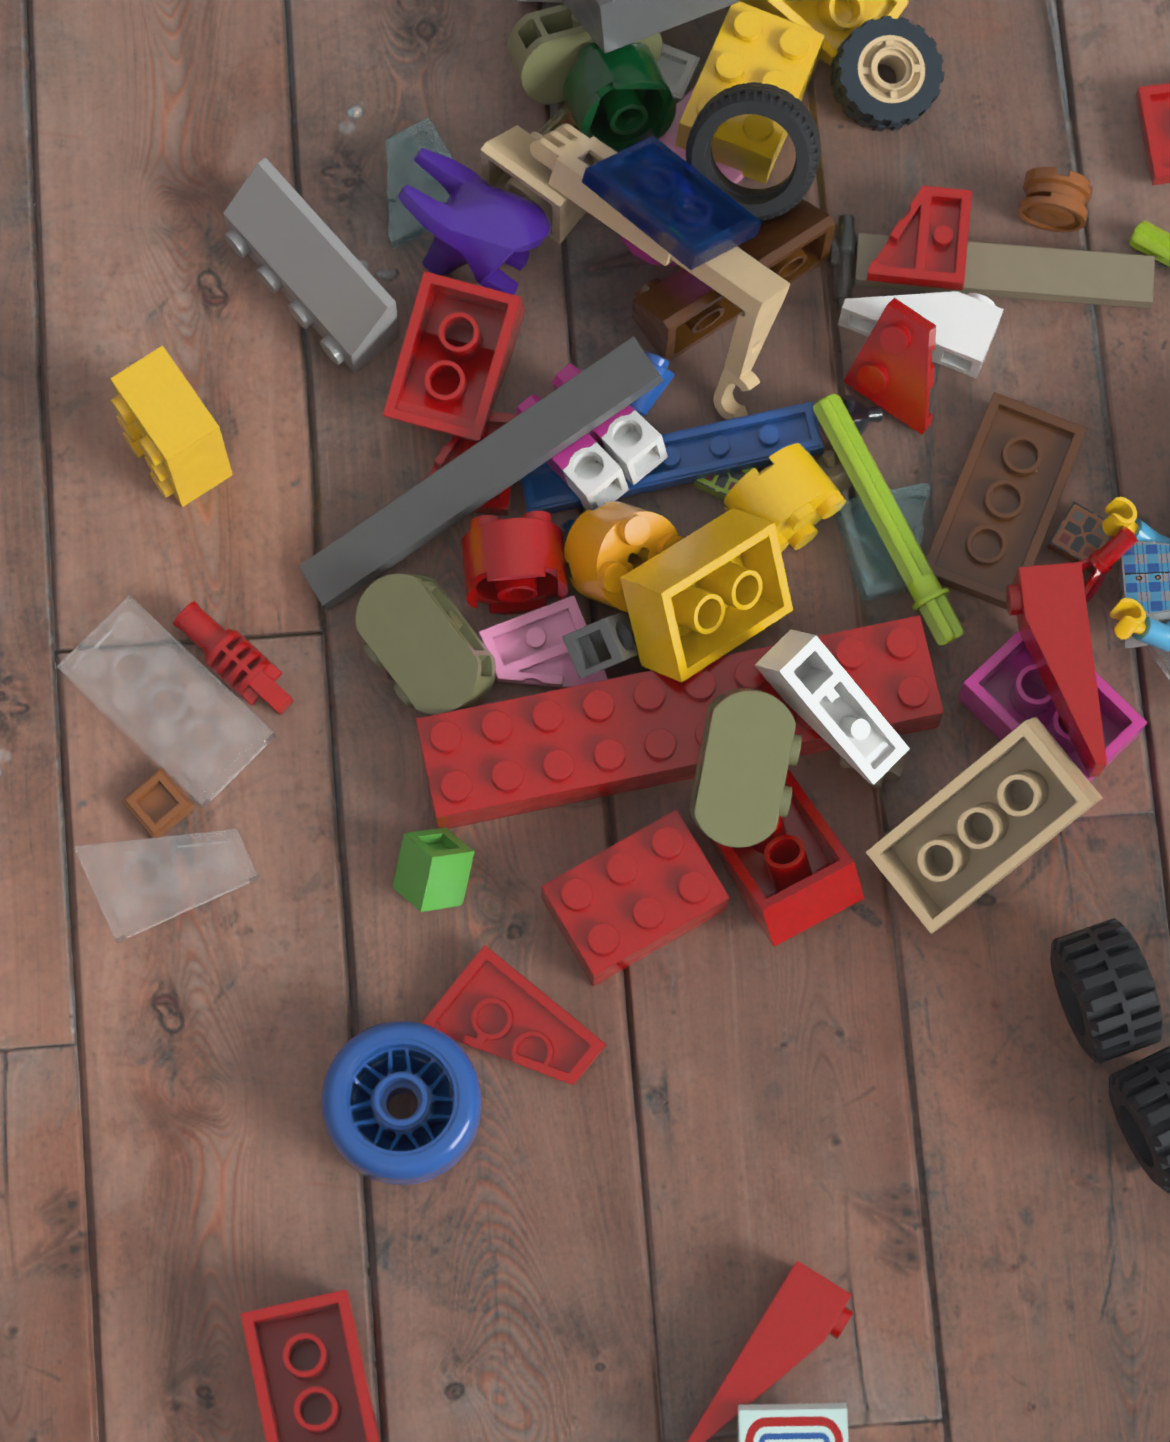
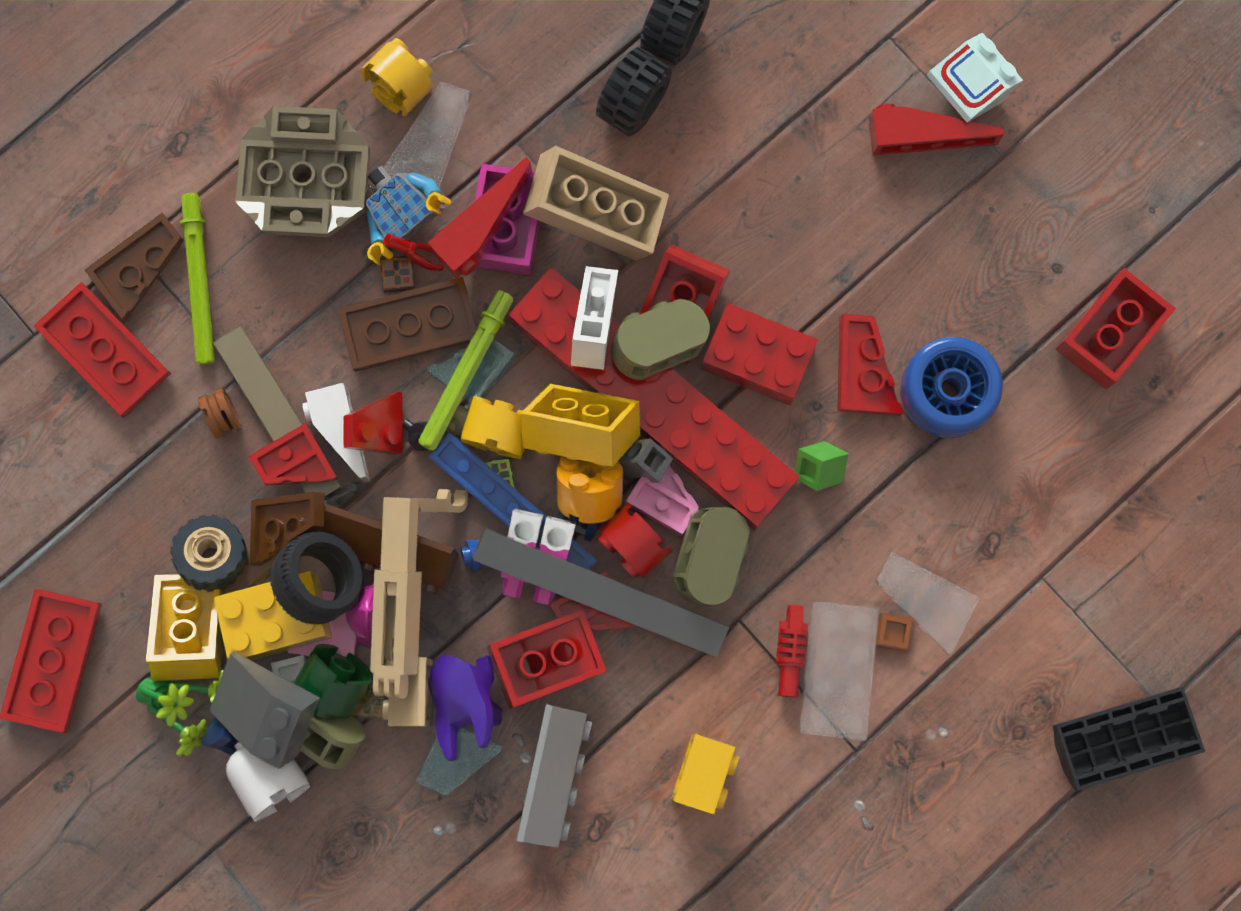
camera: 125 degrees left, 5 degrees up
clear blue tile [581,136,762,270] -> none
none -> reddish brown wing [250,492,325,566]

